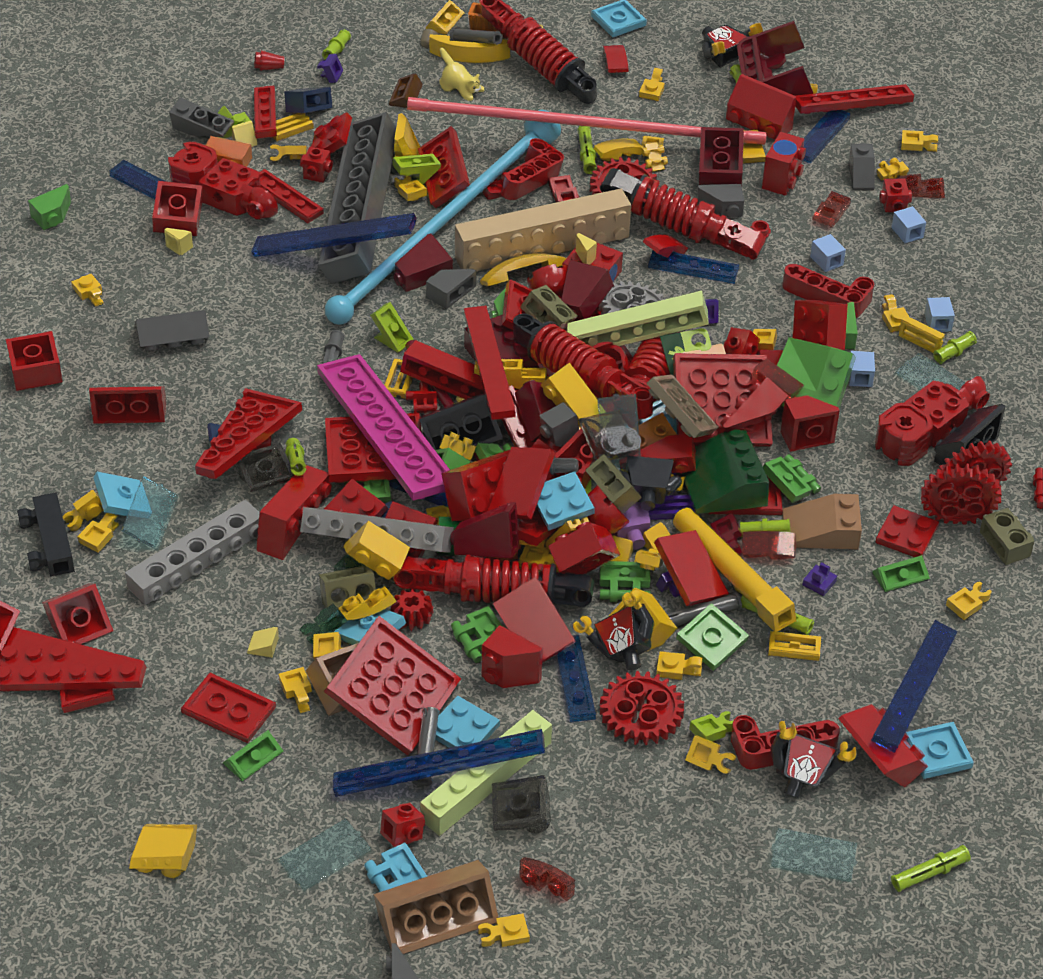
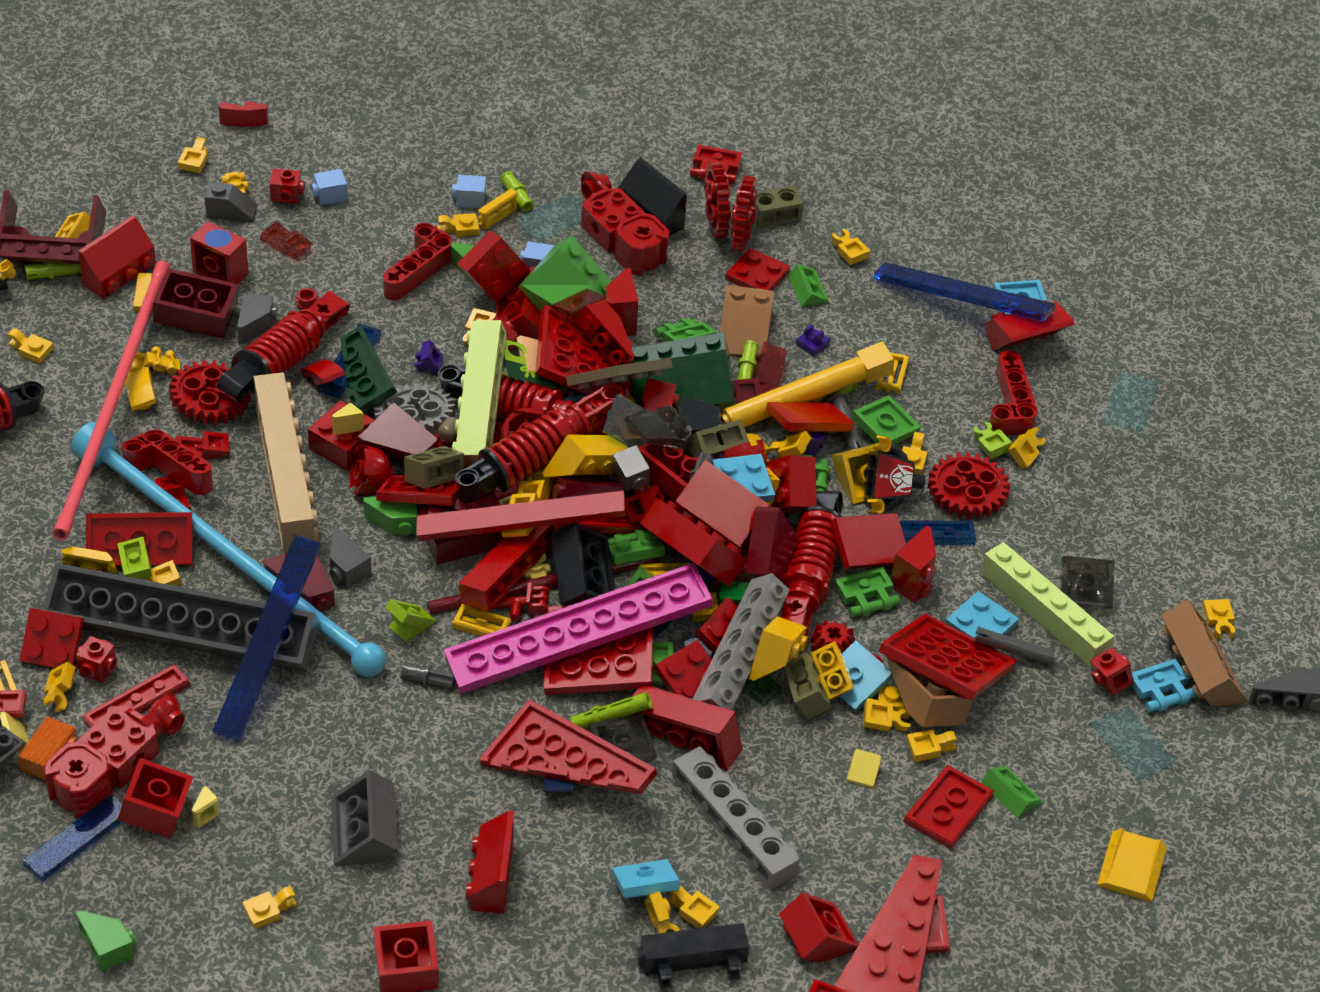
camera: 85 degrees left, 0 degrees up
clear light blue piece [121,476,178,549] -> none
clear green plate [300,603,348,644] -> none
clear blue tile [333,729,545,797] -> none
yellow piece [439,432,476,460] -> none
yellow slope [480,253,566,286] -> none
clear red slope [519,857,575,901] -> none
lime pin [577,126,597,174] -> none
torso [770,721,856,798] -> none
red plate [795,84,914,114] -> none
clear blue tile [803,110,851,164] -> none
light blue brick [810,234,846,272] -> none
lime pin [891,845,971,892] -> none
clear red slope [899,174,945,198] -> none
none -> red slope [218,101,269,127]
none -> dark green wing [340,325,397,413]

